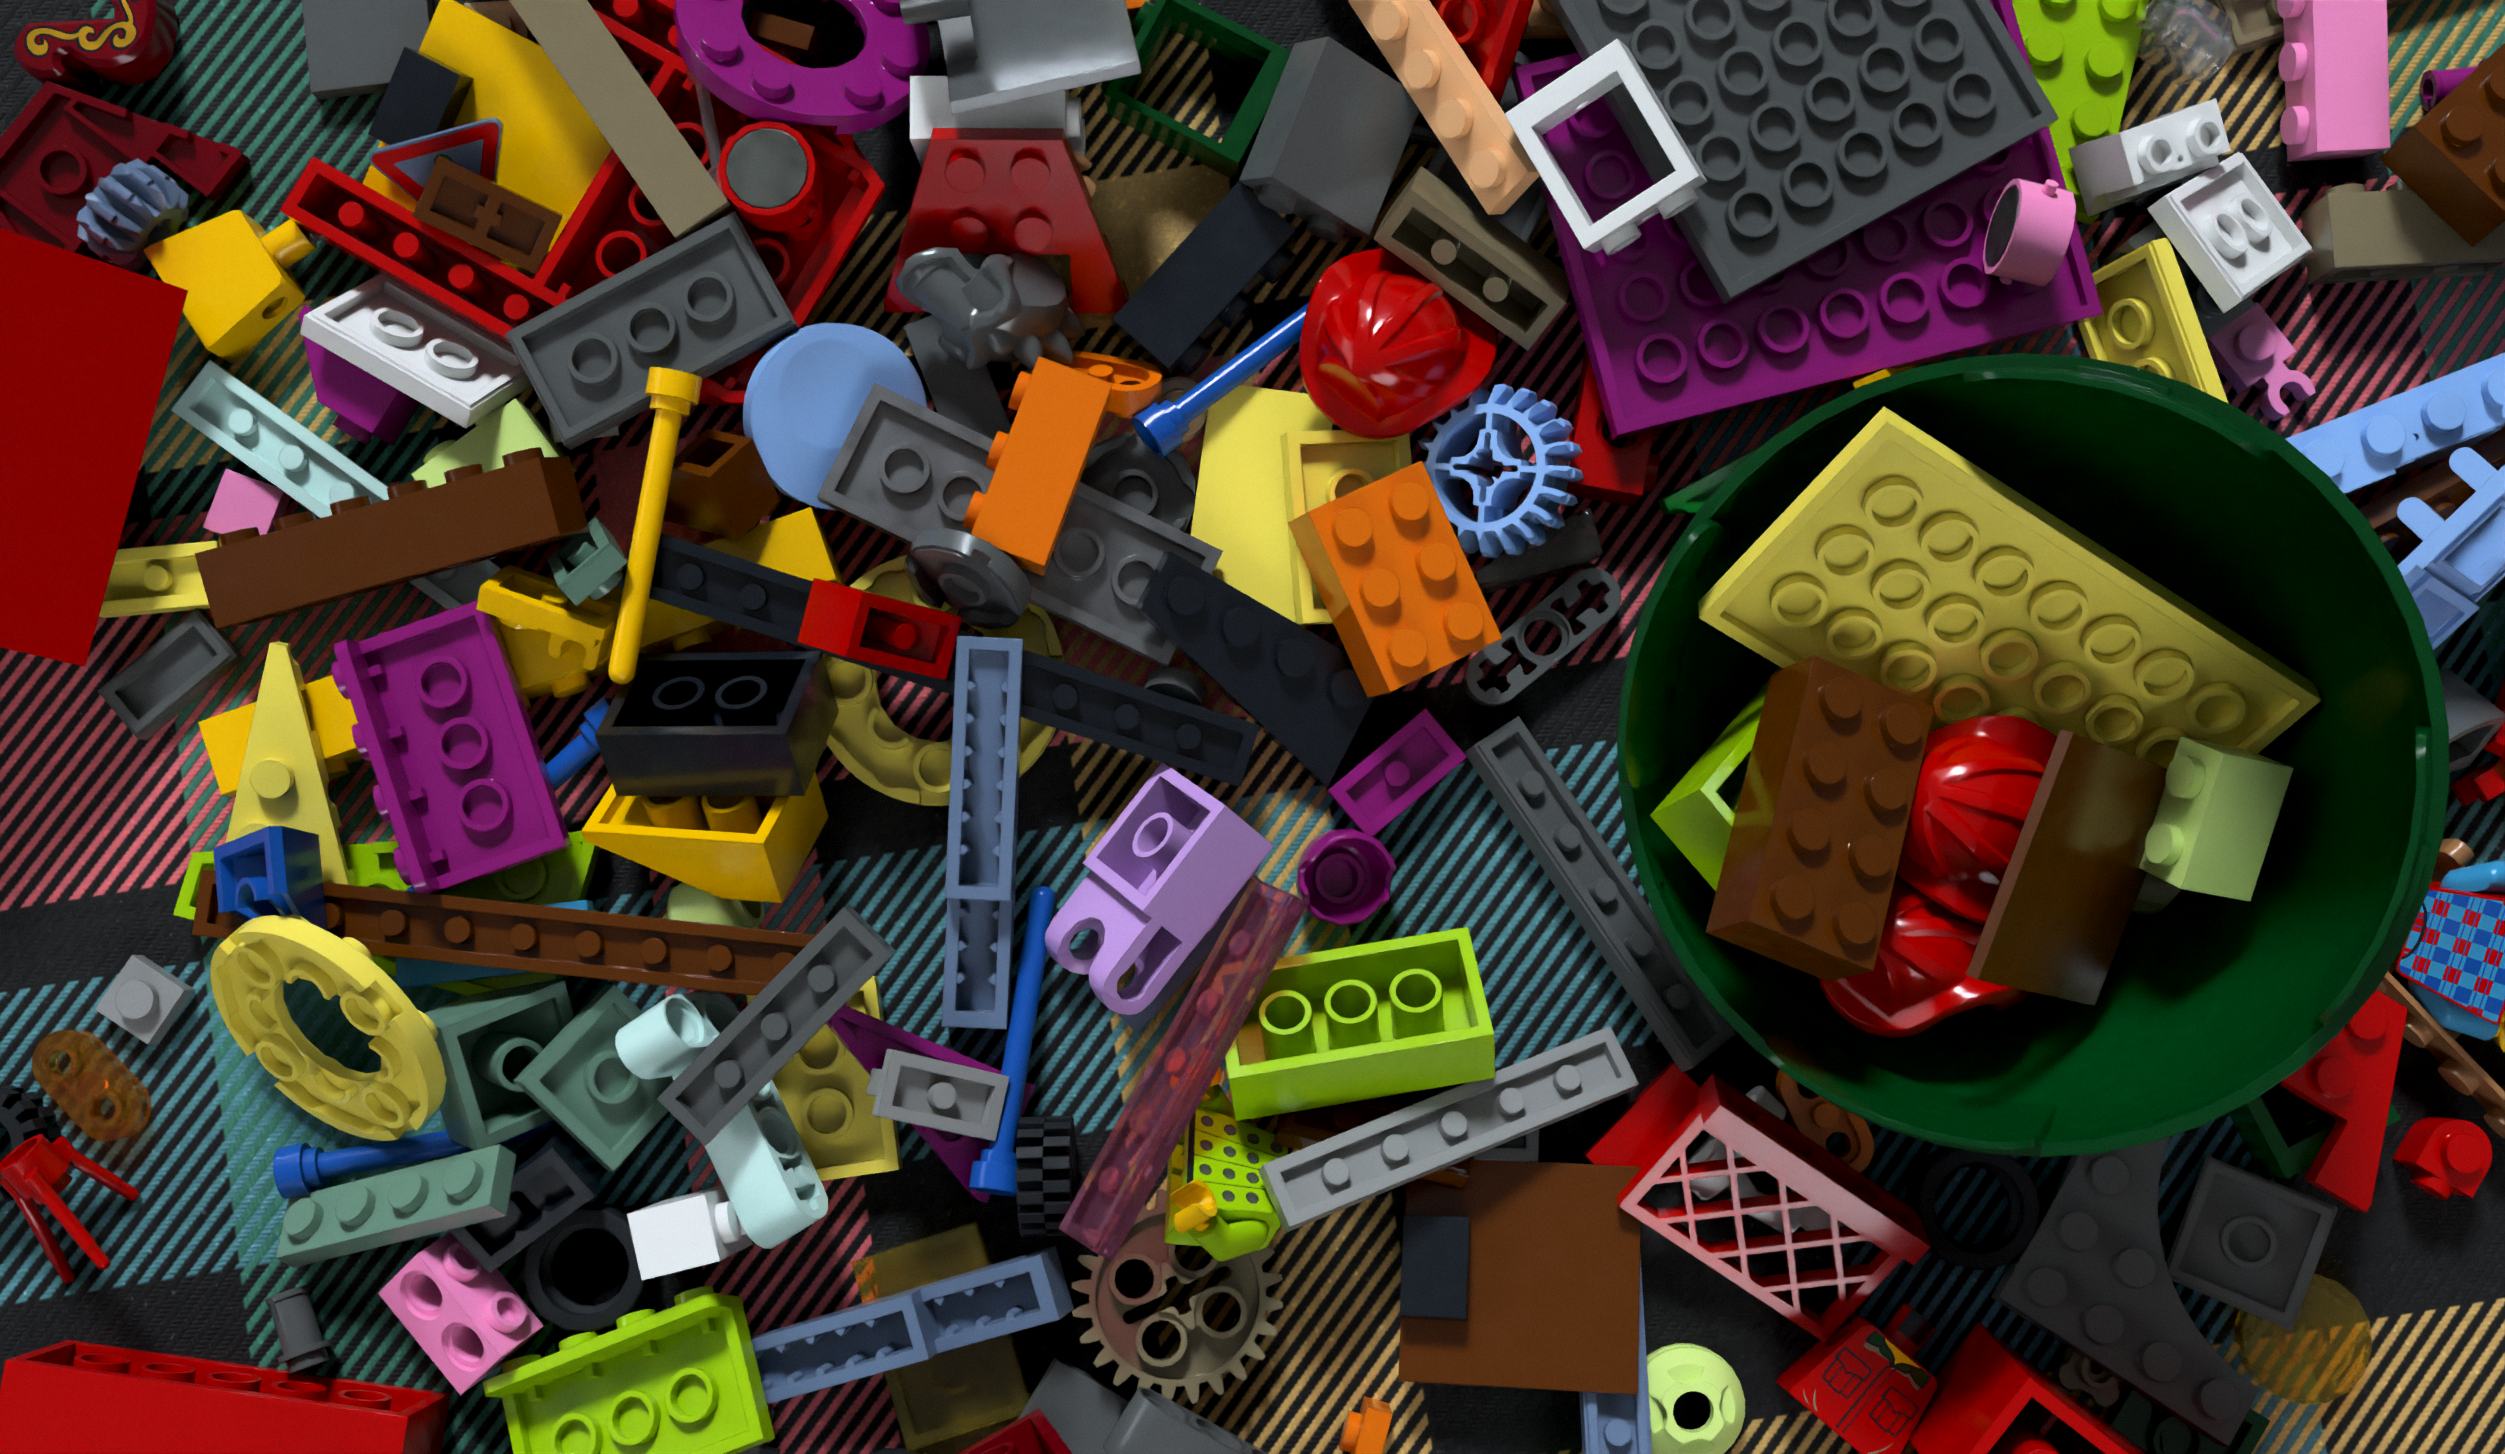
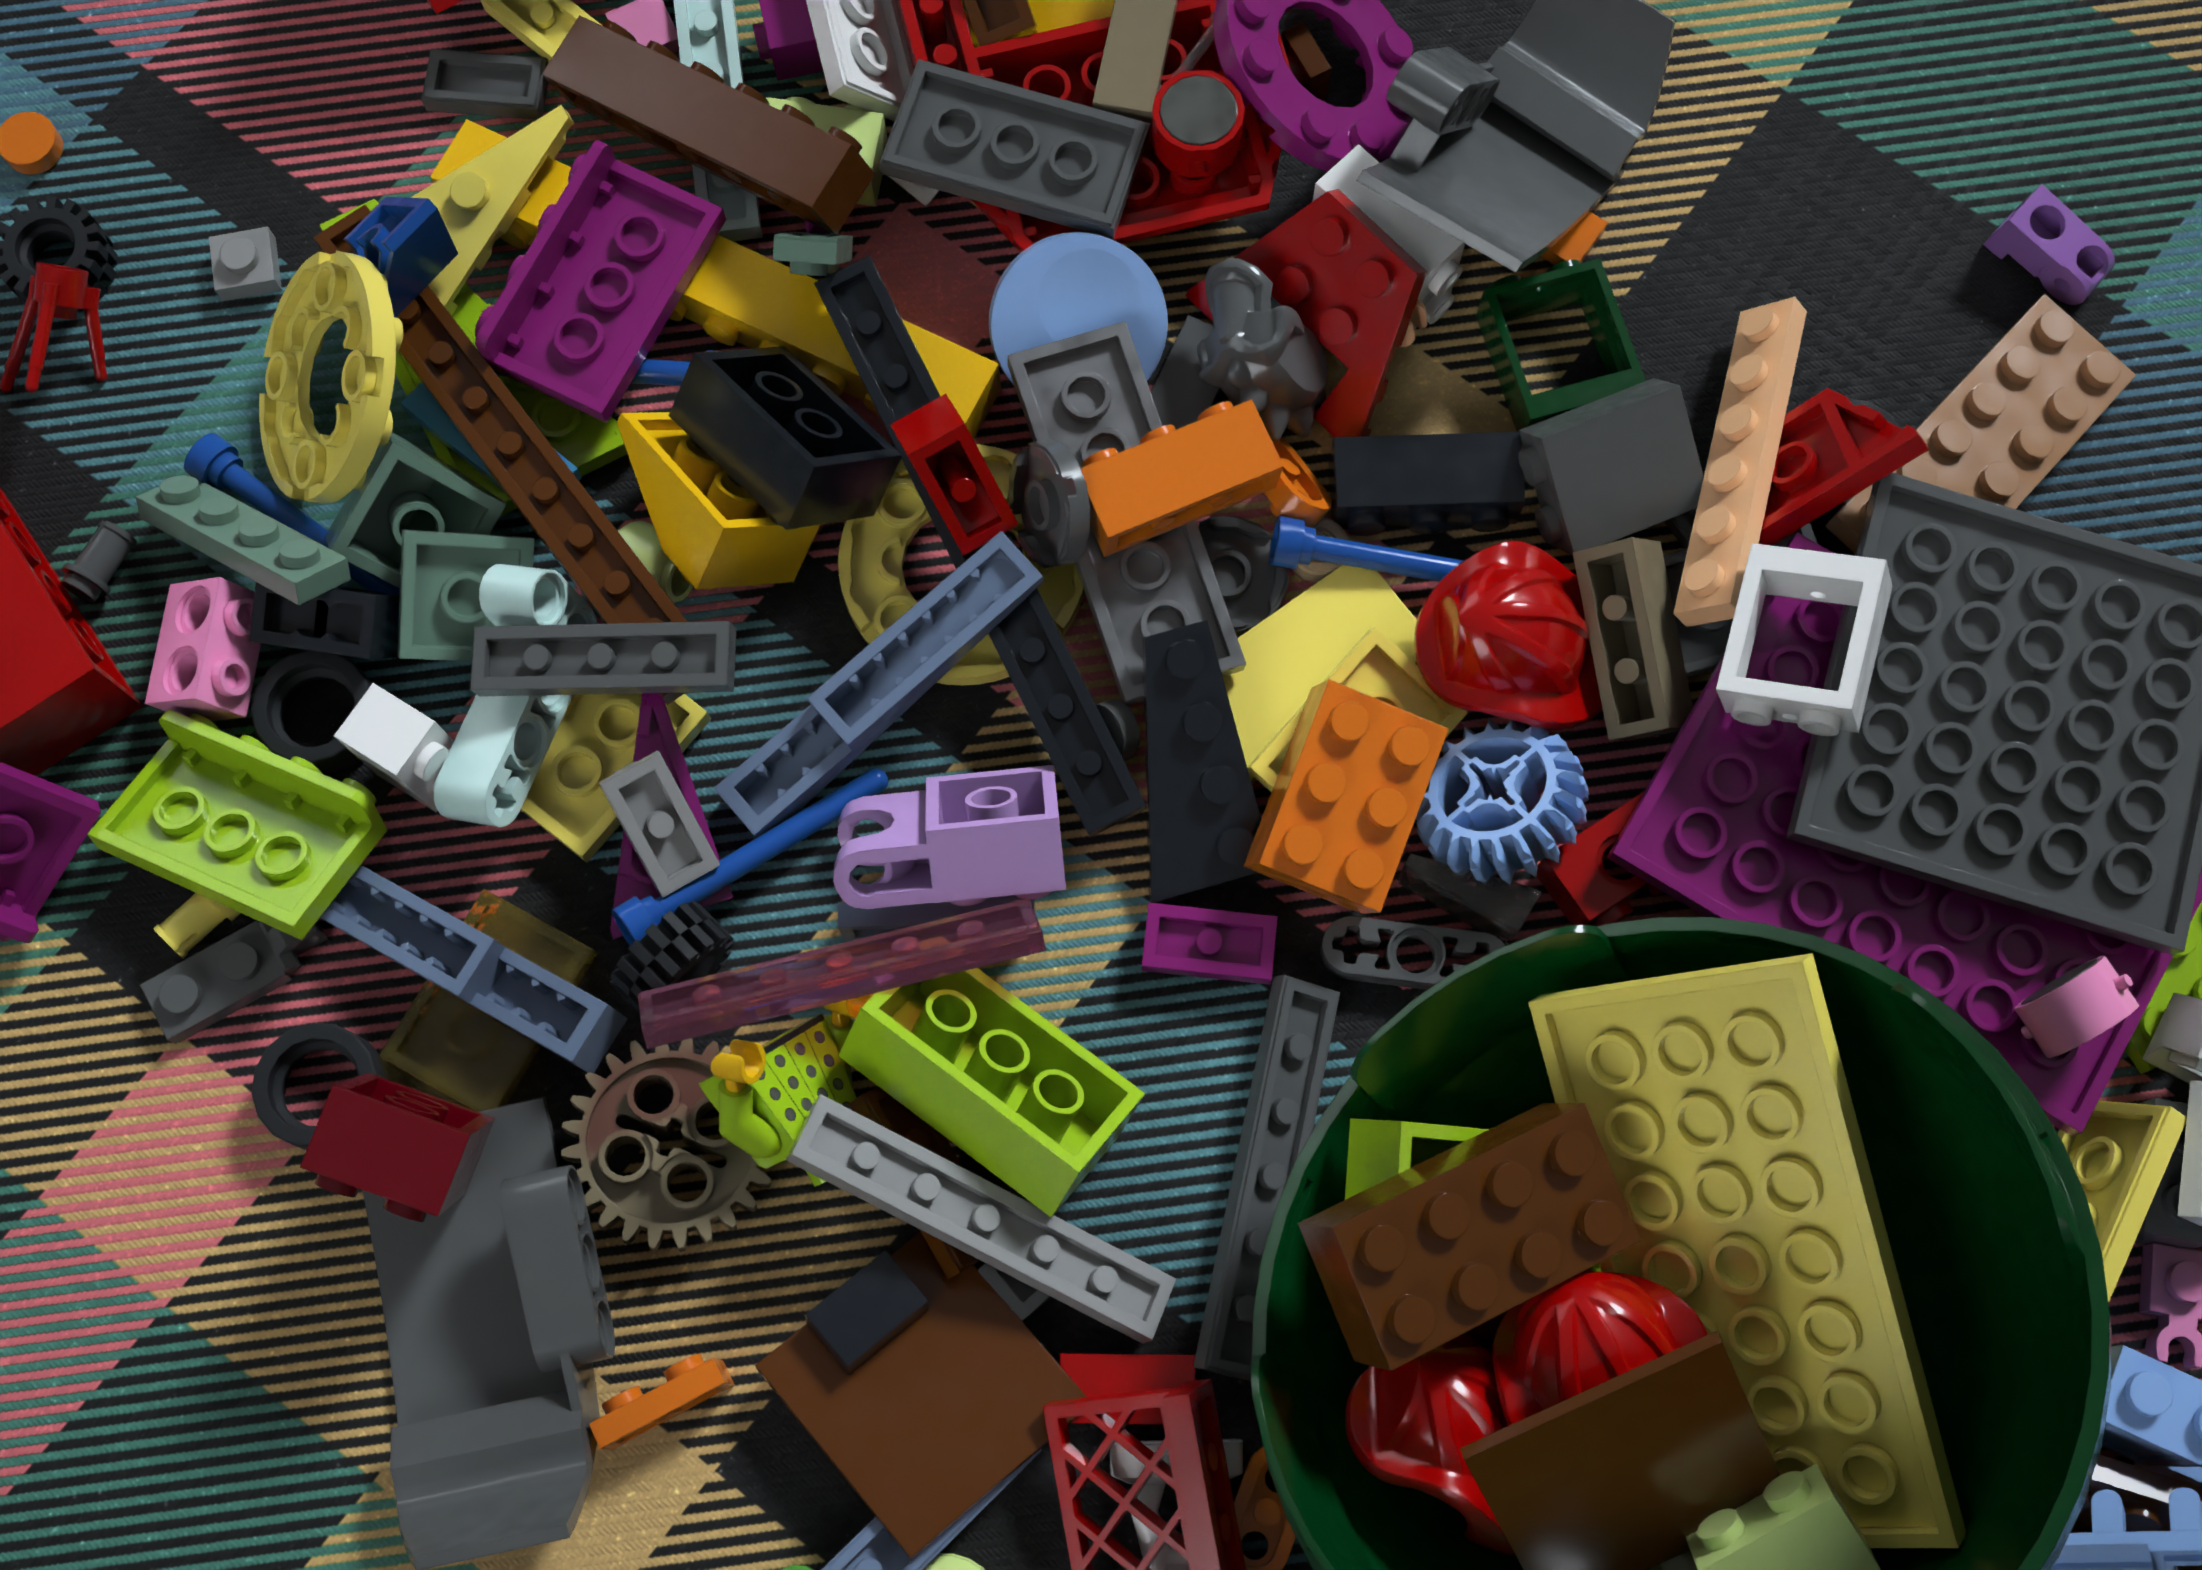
camera: 50 degrees right, 10 degrees down
clear orange plate [32,1029,151,1141] -> none
yellow plate [476,564,620,670] -> none
yellow piece [608,367,703,684] -> none
reddish brown slope [663,429,780,539] -> none
magenta hair [1296,828,1396,927] -> none

